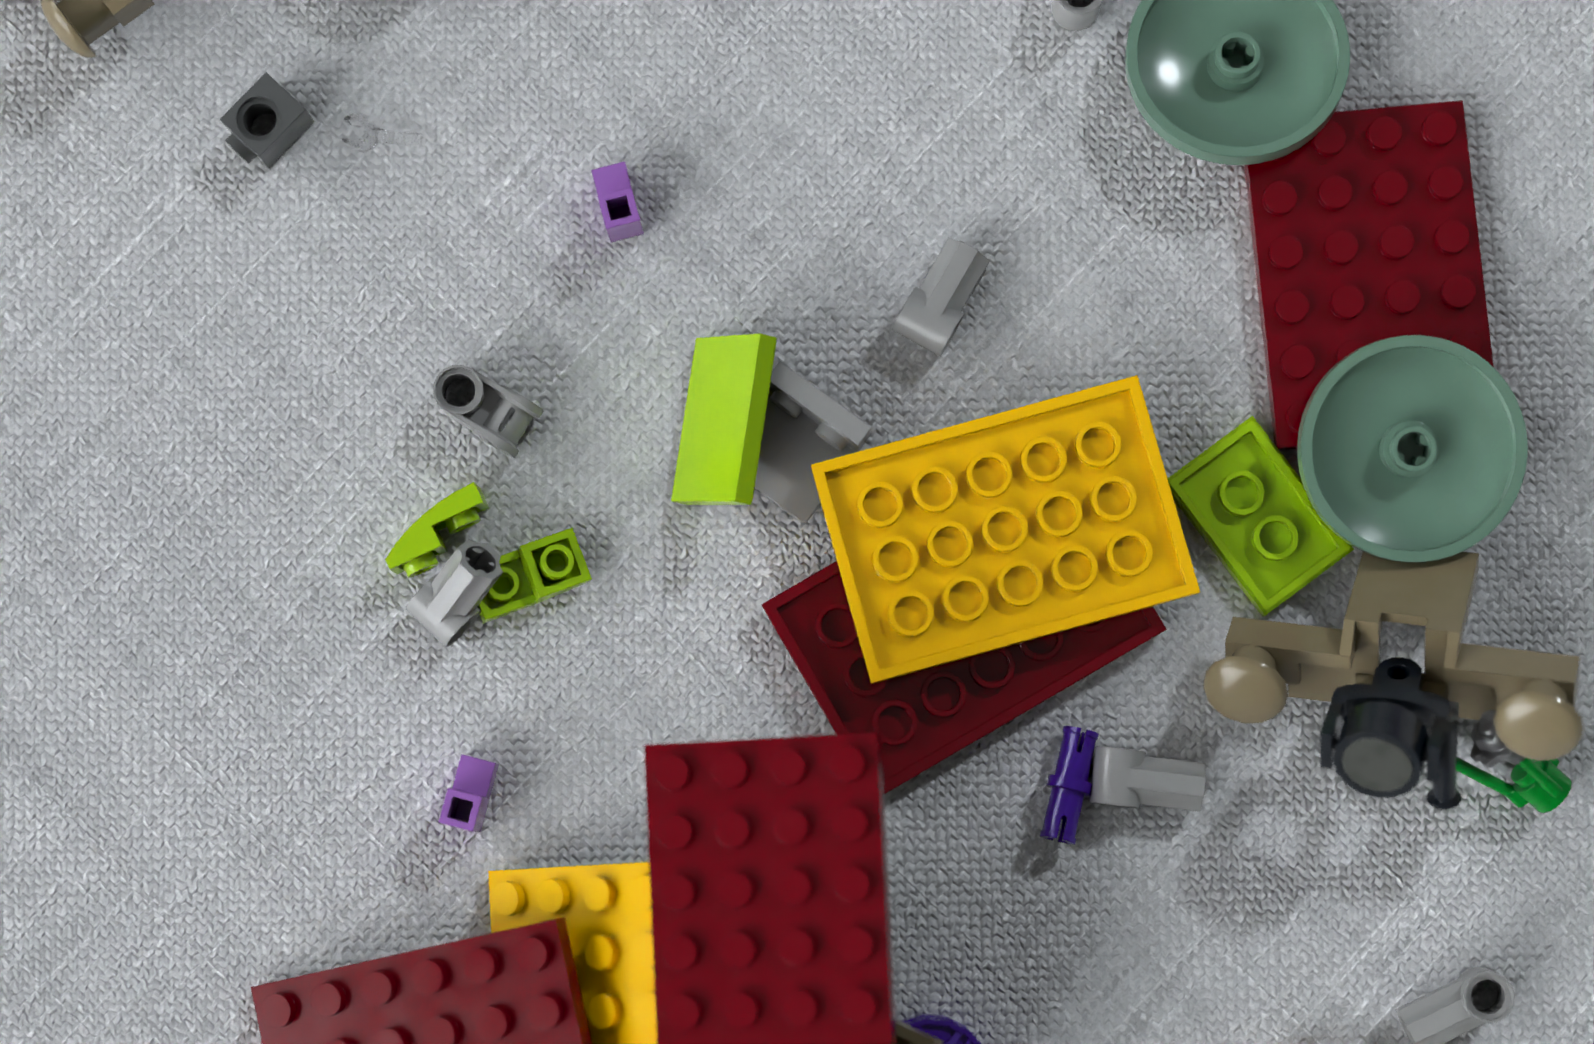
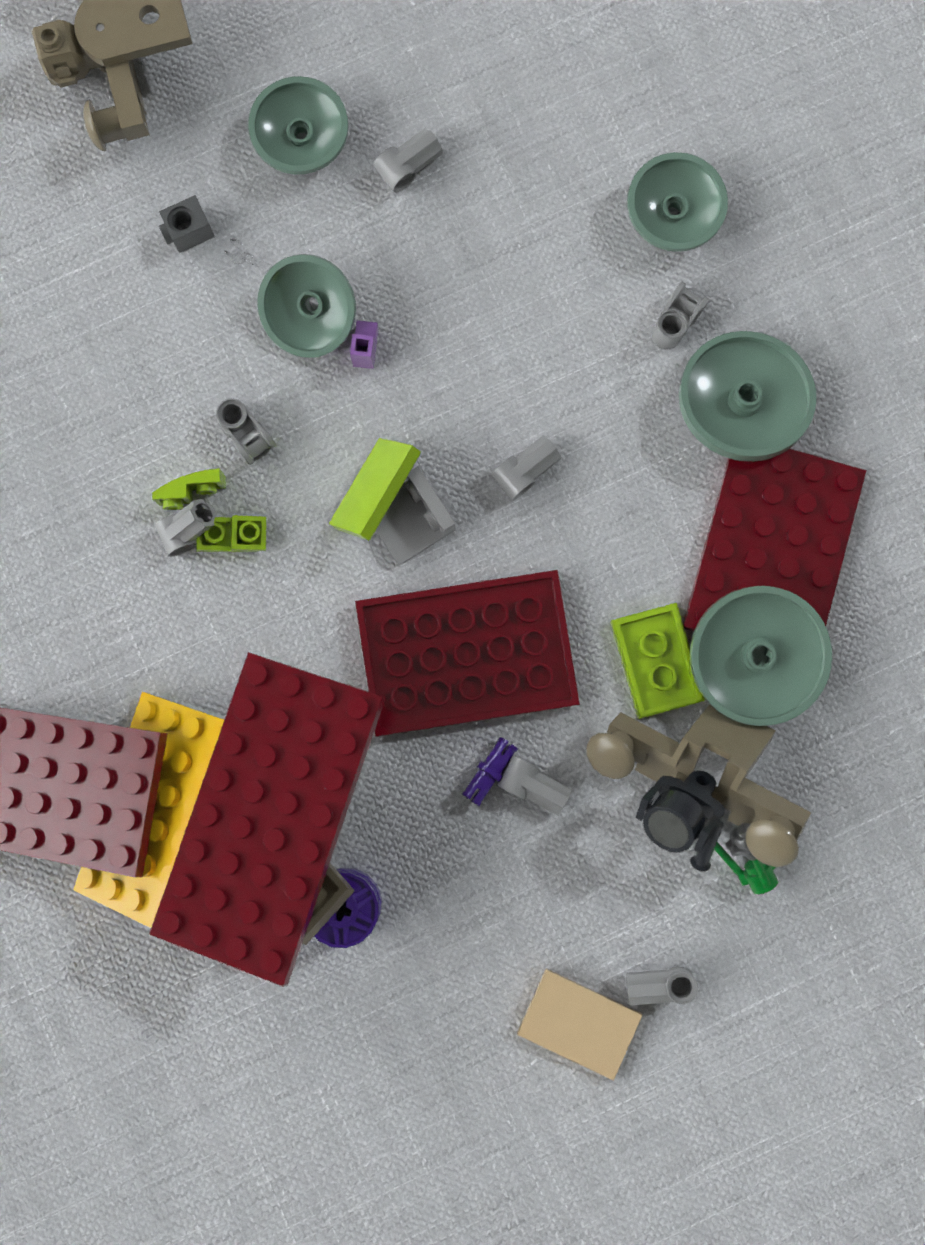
camera: 15 degrees right, 0 degrees up
medium lavender piece [438,754,499,832] -> none
yellow plate [811,375,1200,684] -> none
none -> sand green dish [257,254,356,358]

